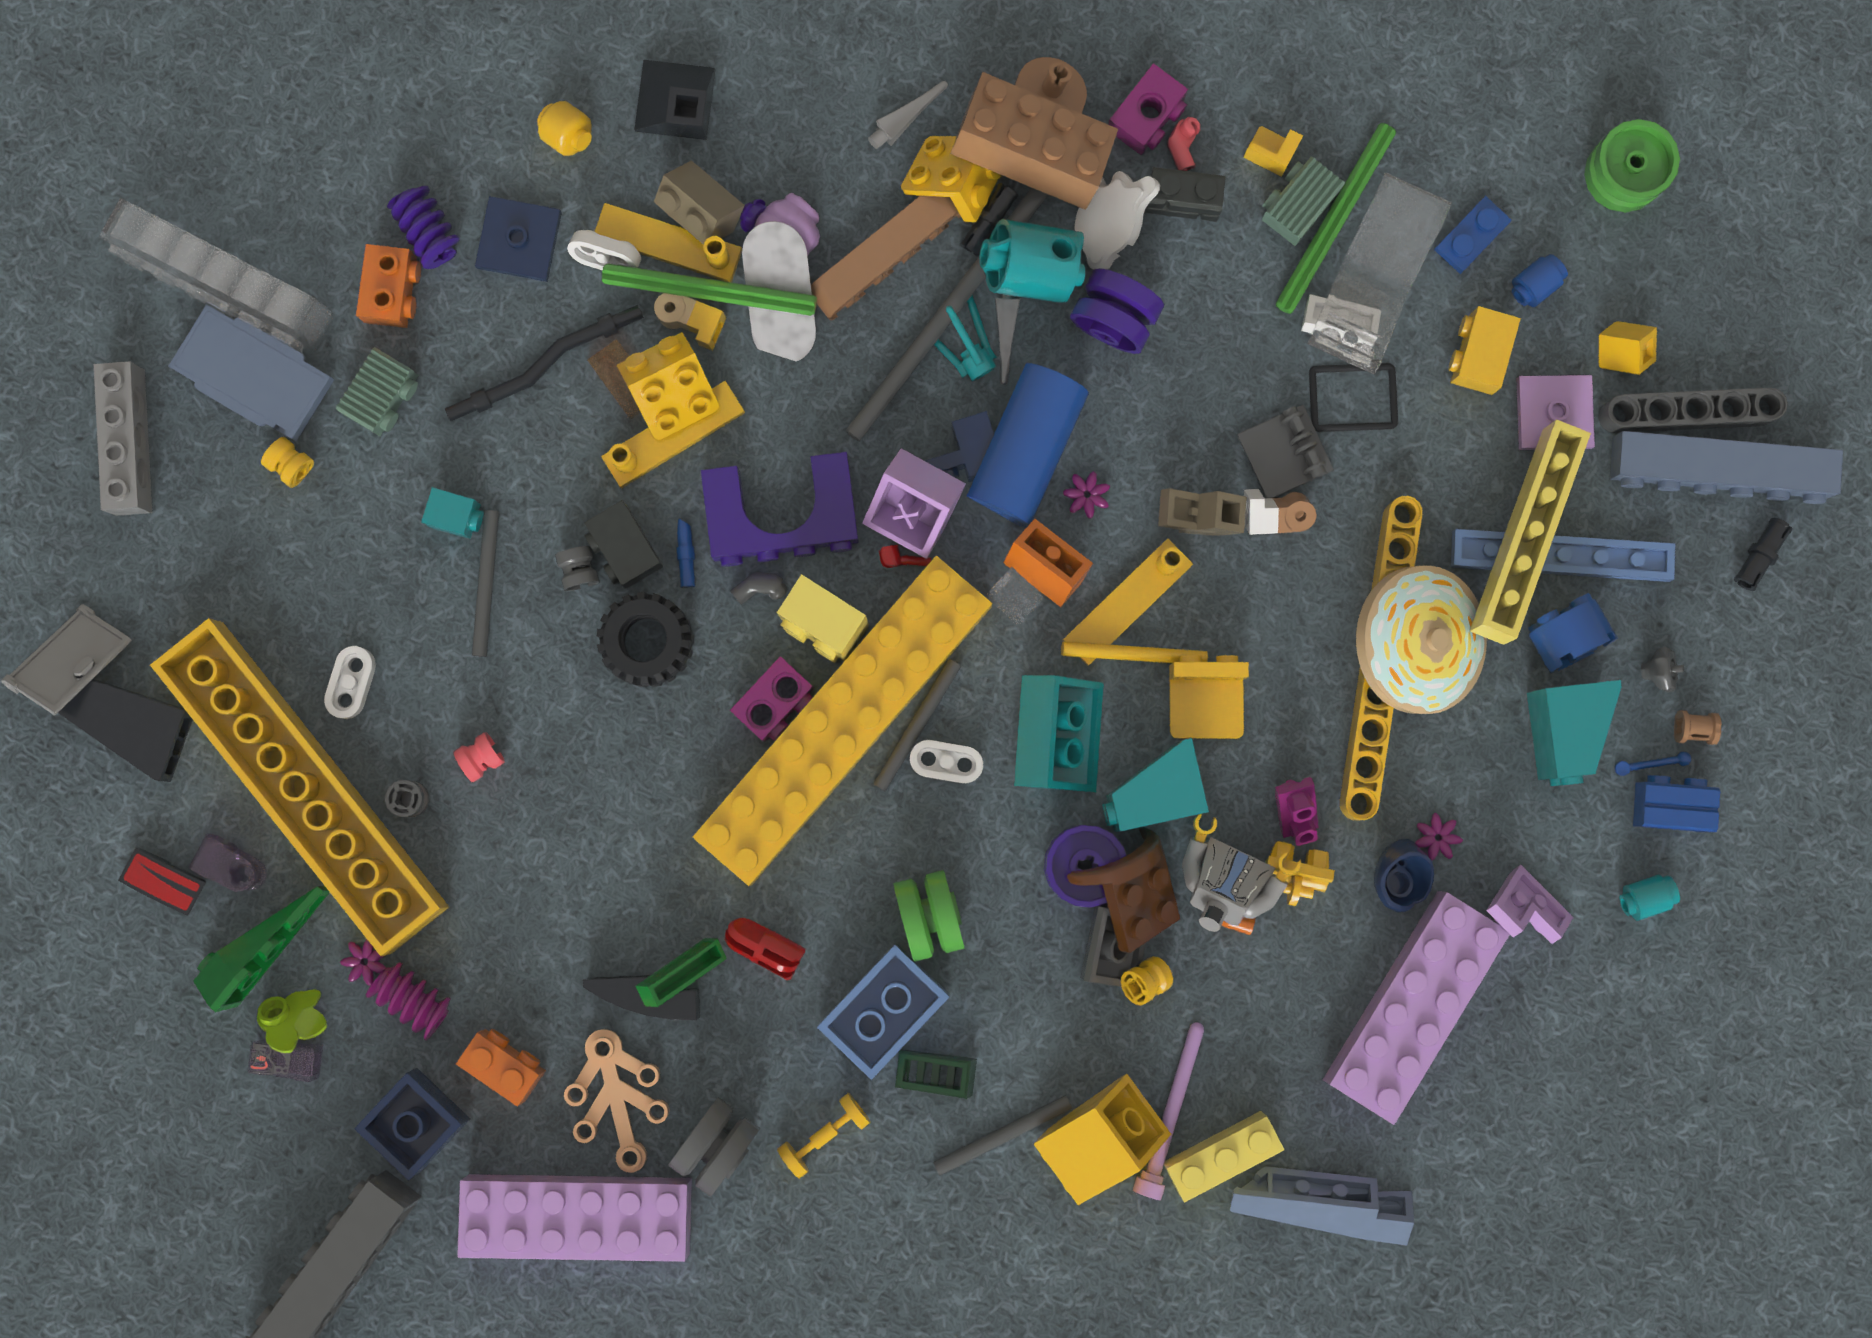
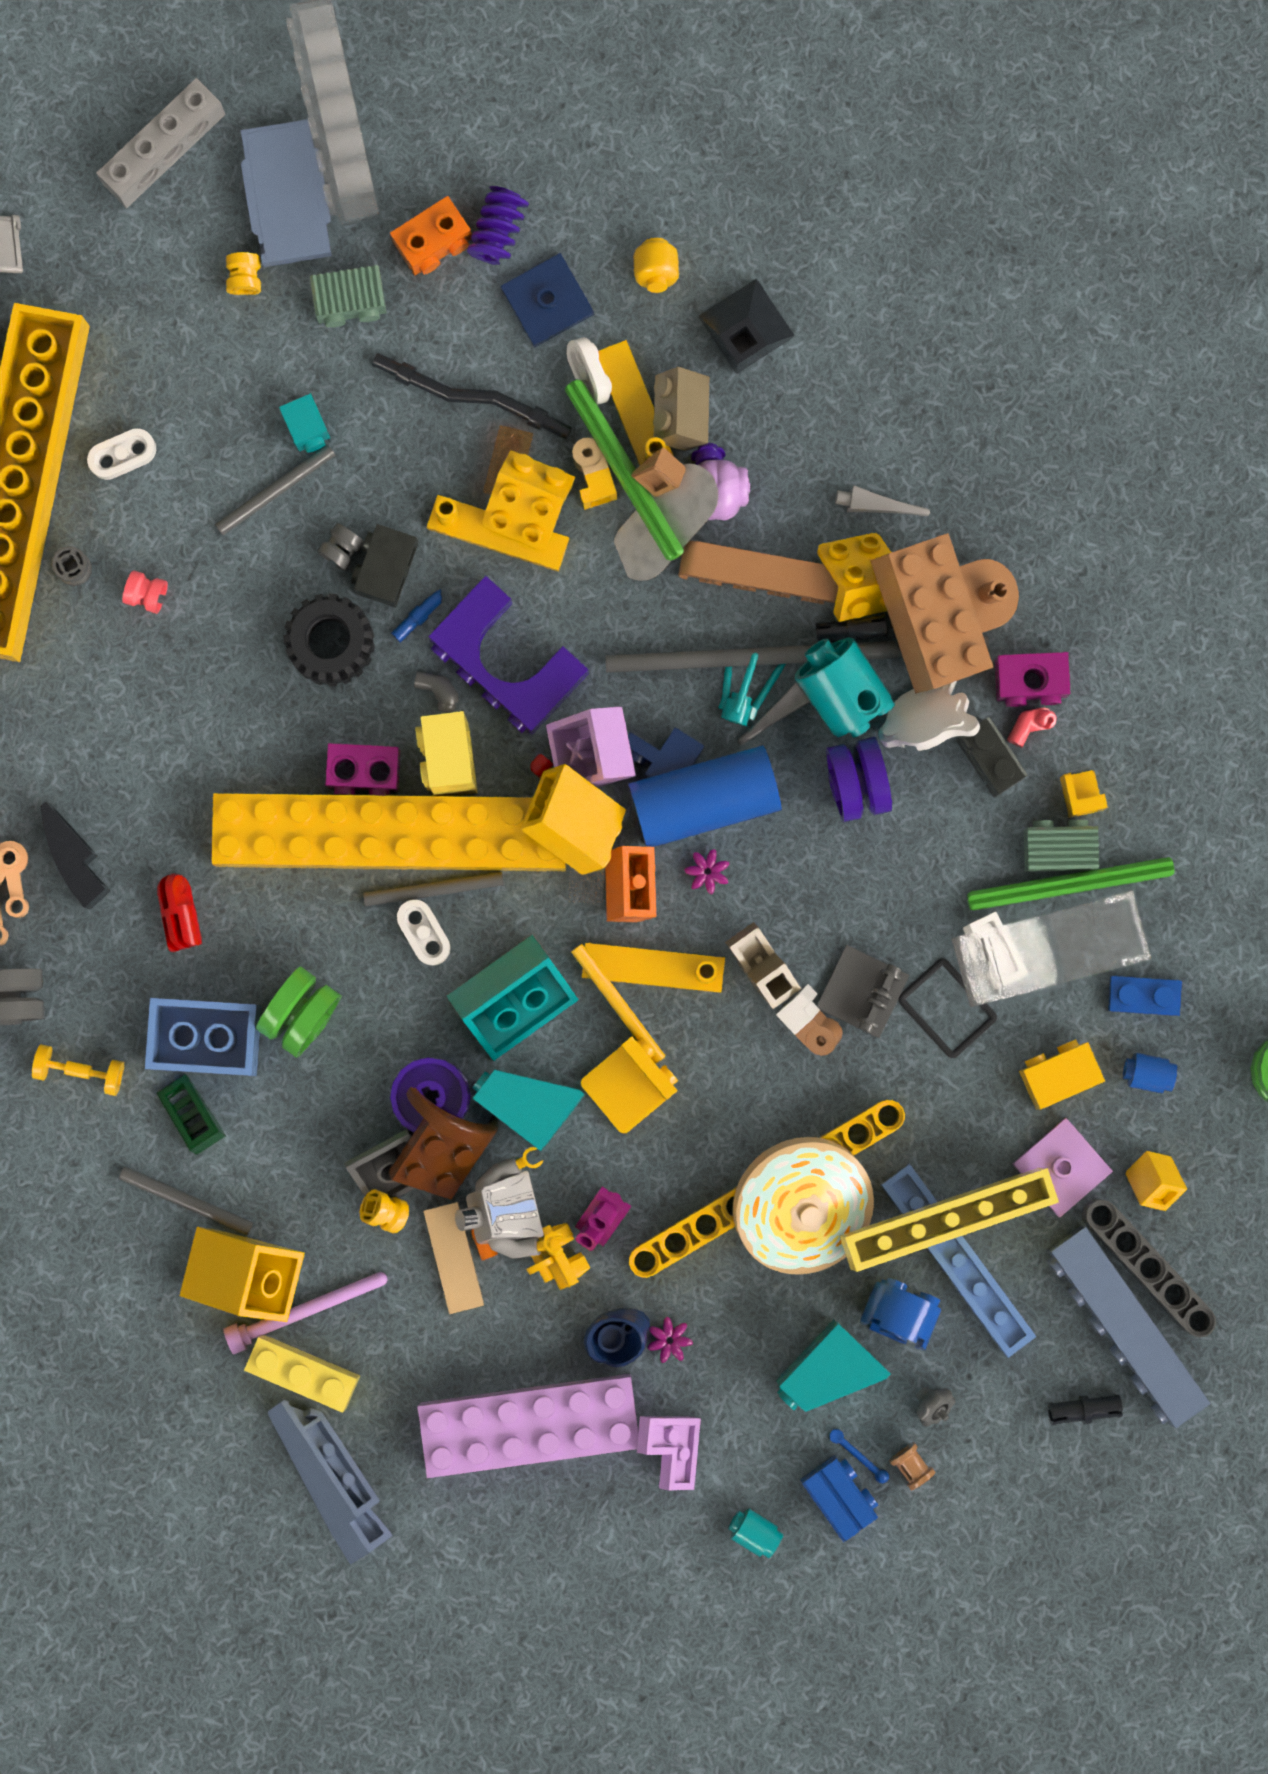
camera: 50 degrees right, 0 degrees up
green piece [636,938,727,1007] -> none
none -> tan tile [423,1202,484,1314]
none -> yellow brick [520,764,626,875]
none -> medium nougat slope [632,448,686,497]

